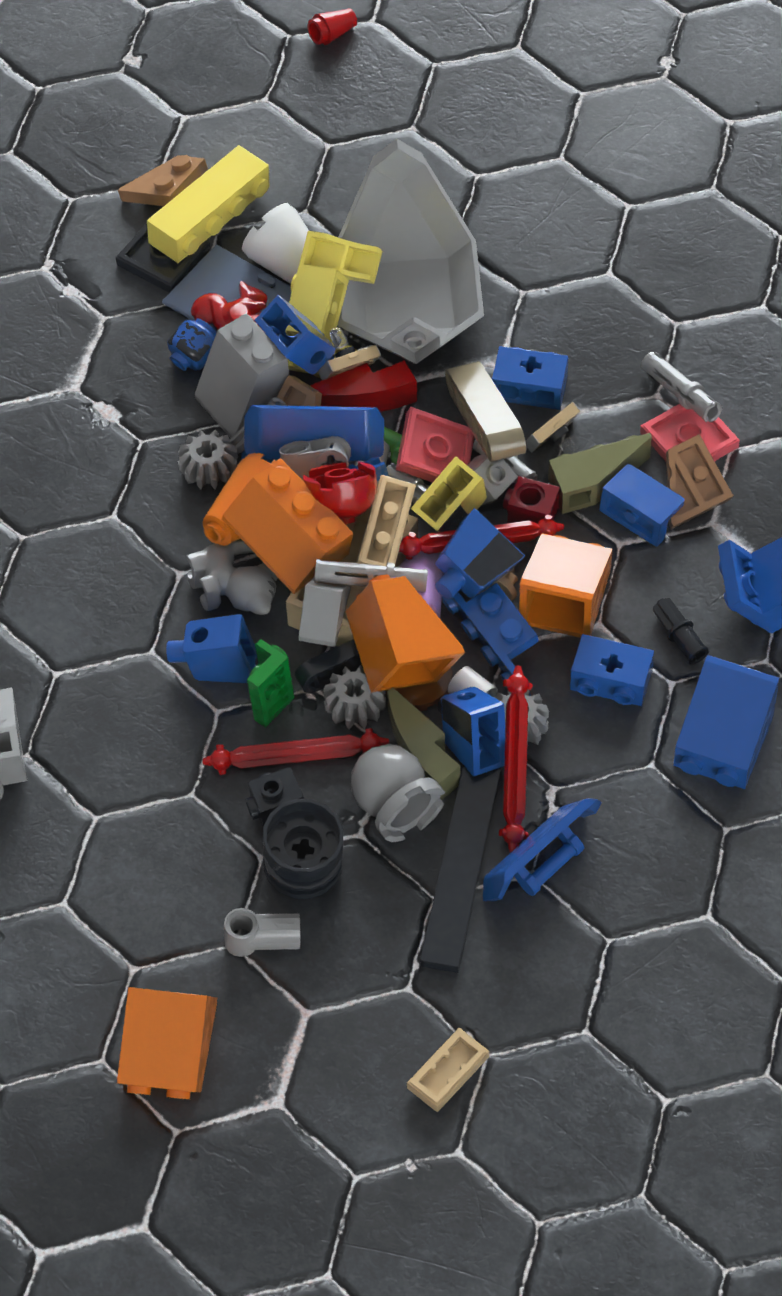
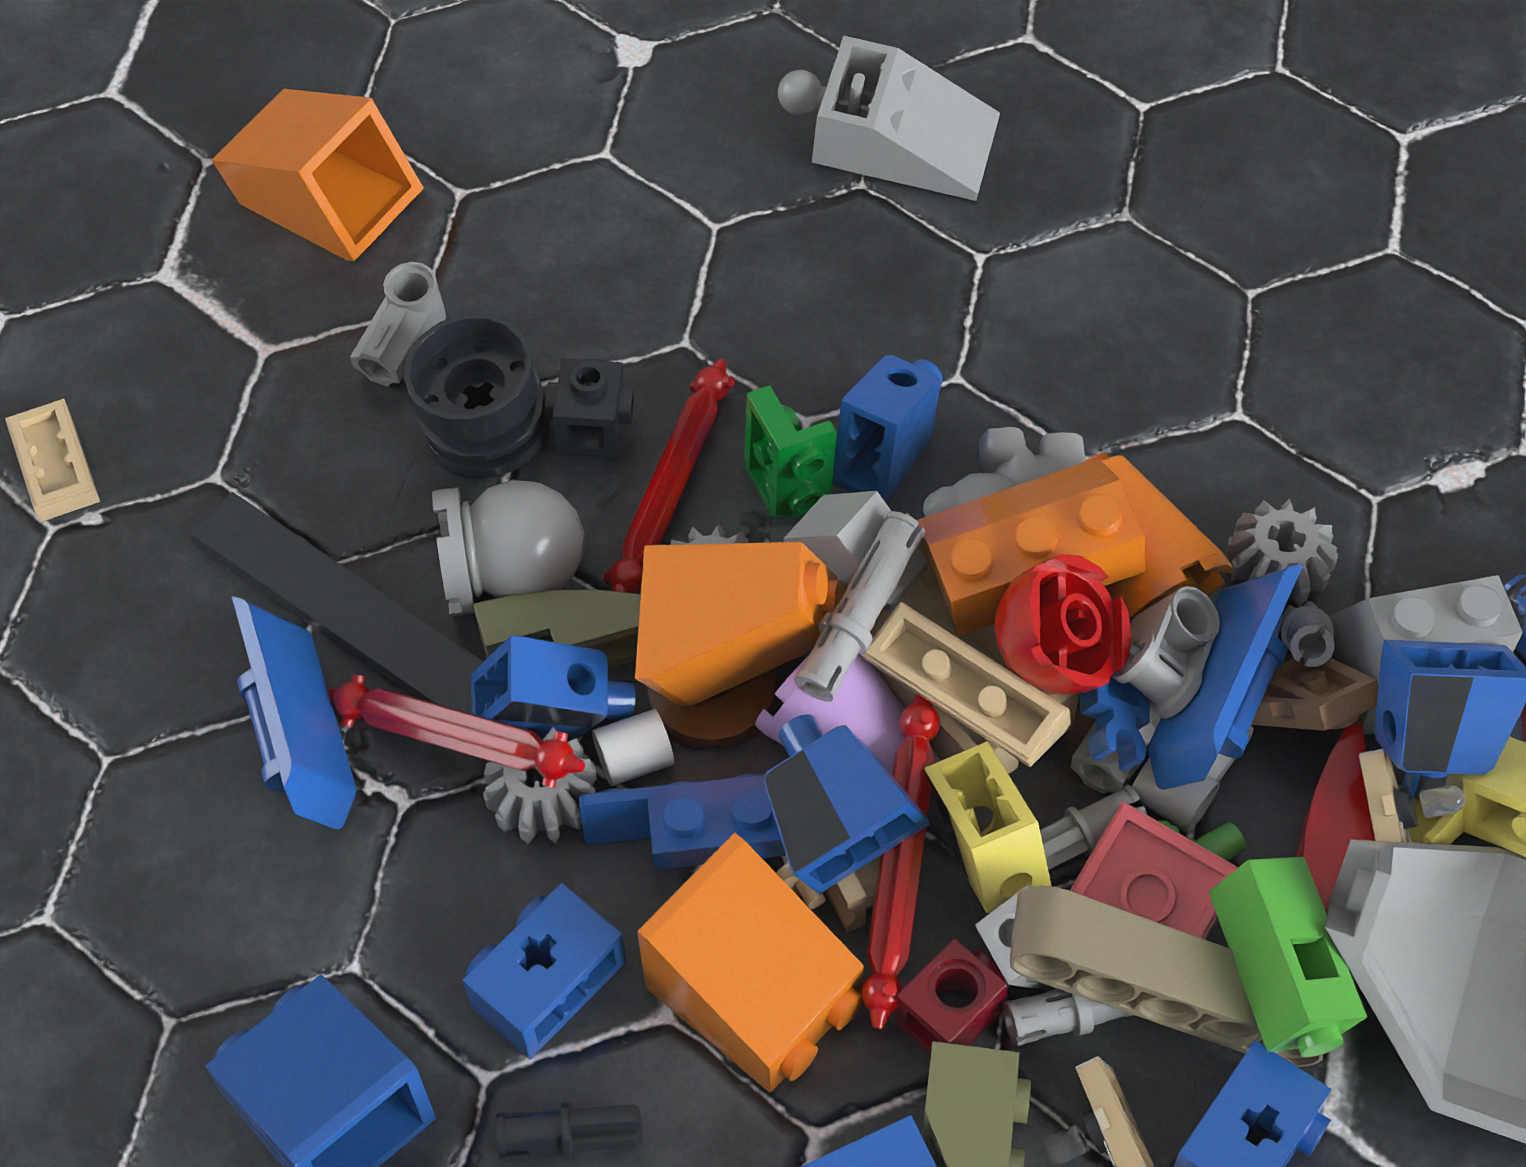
camera: 115 degrees right, 0 degrees up
none -> bright green brick [1208,857,1367,1057]

